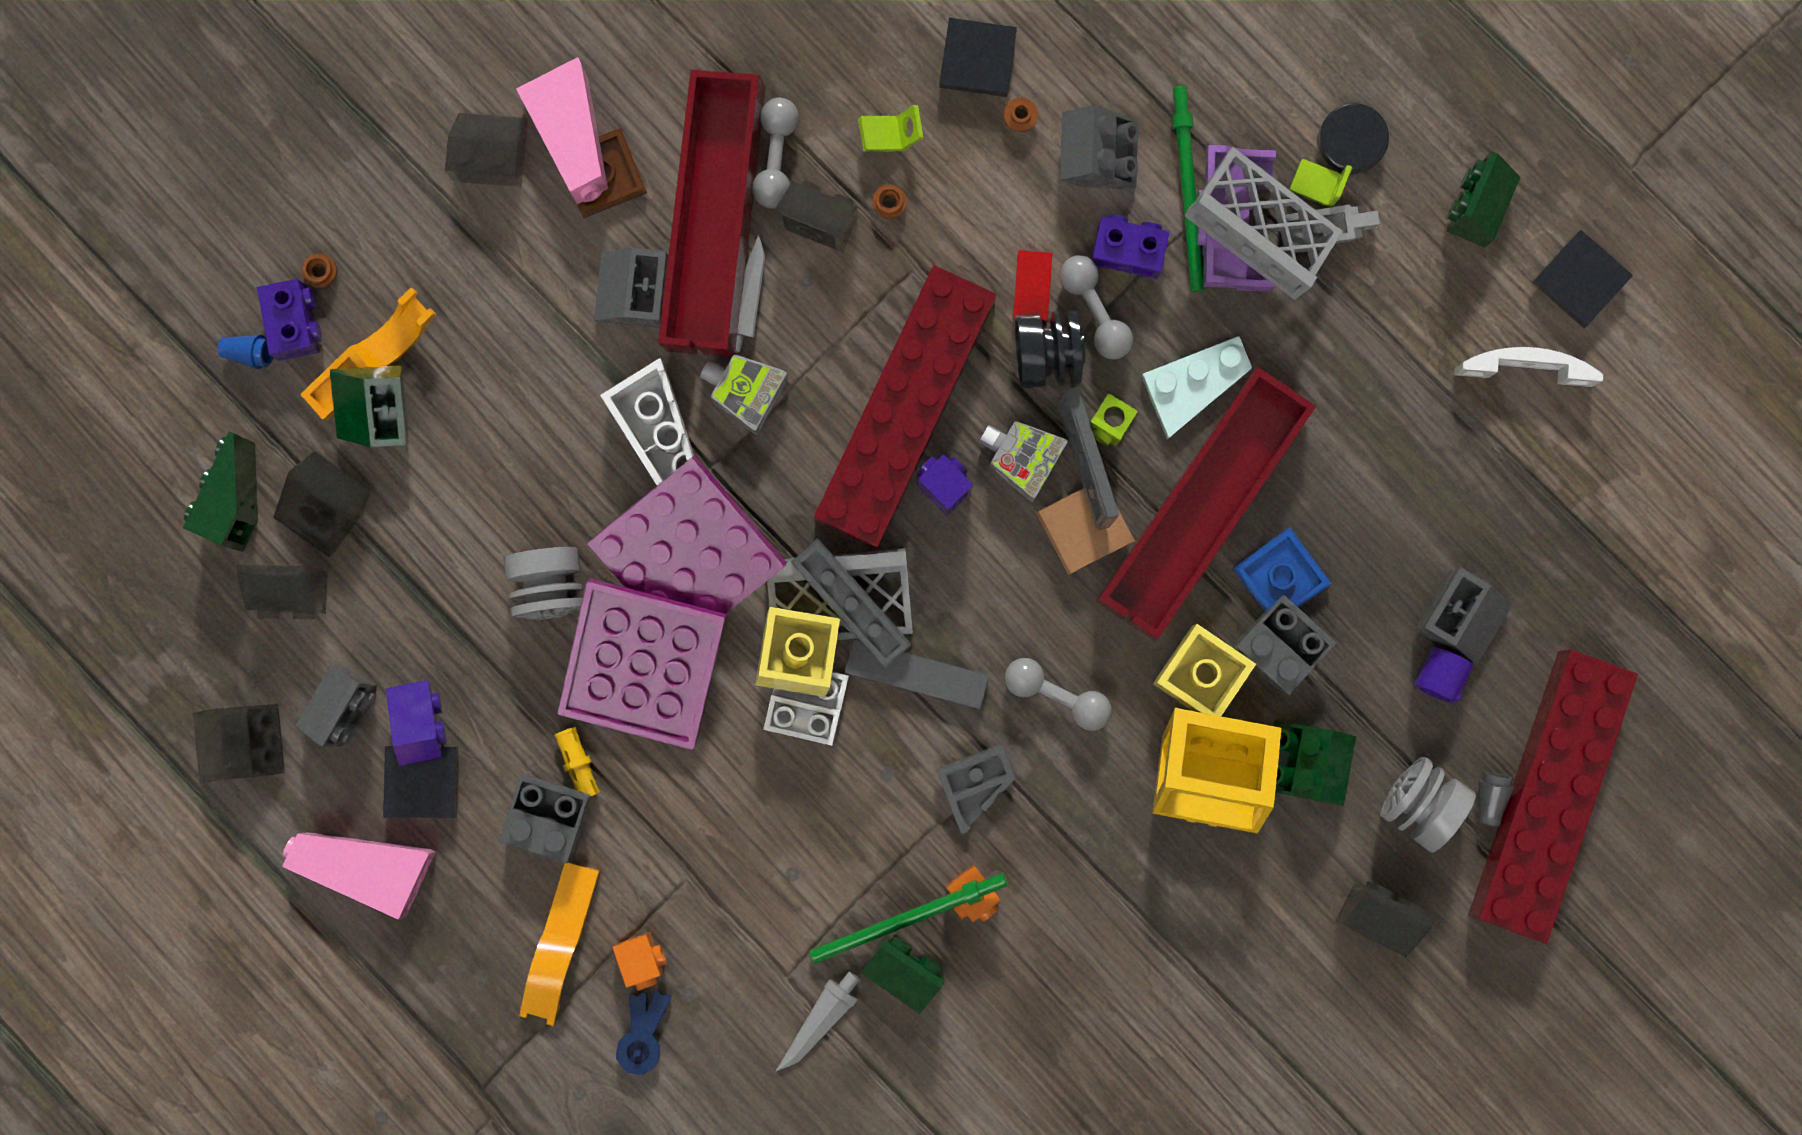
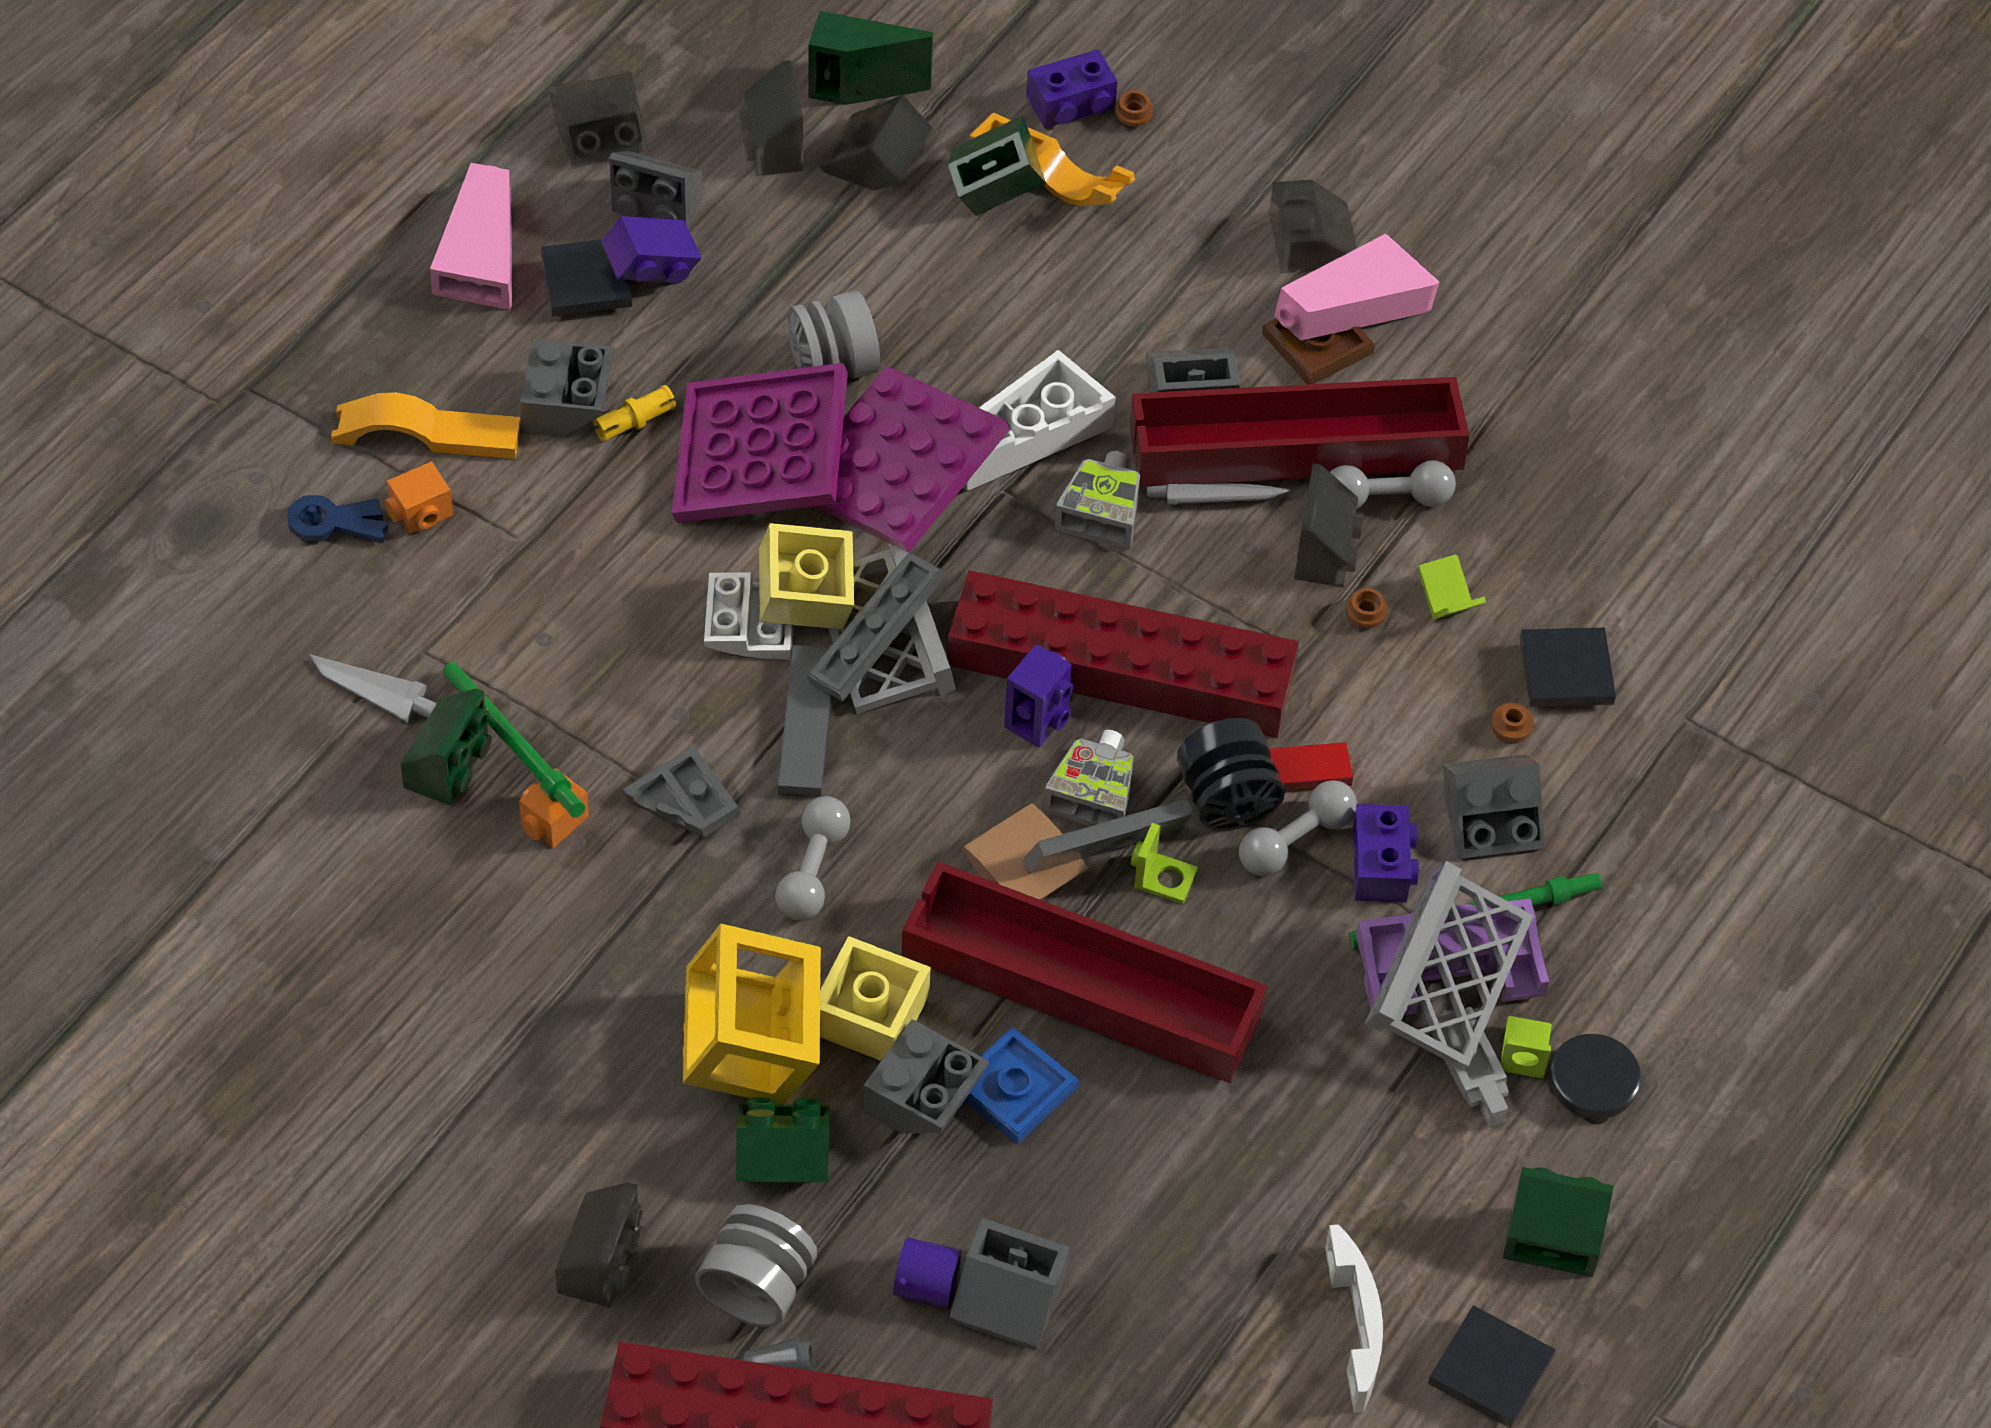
camera: 75 degrees right, 30 degrees down
blue cone [218,335,273,369] -> none
light aqua wing [1141,336,1252,440] -> none

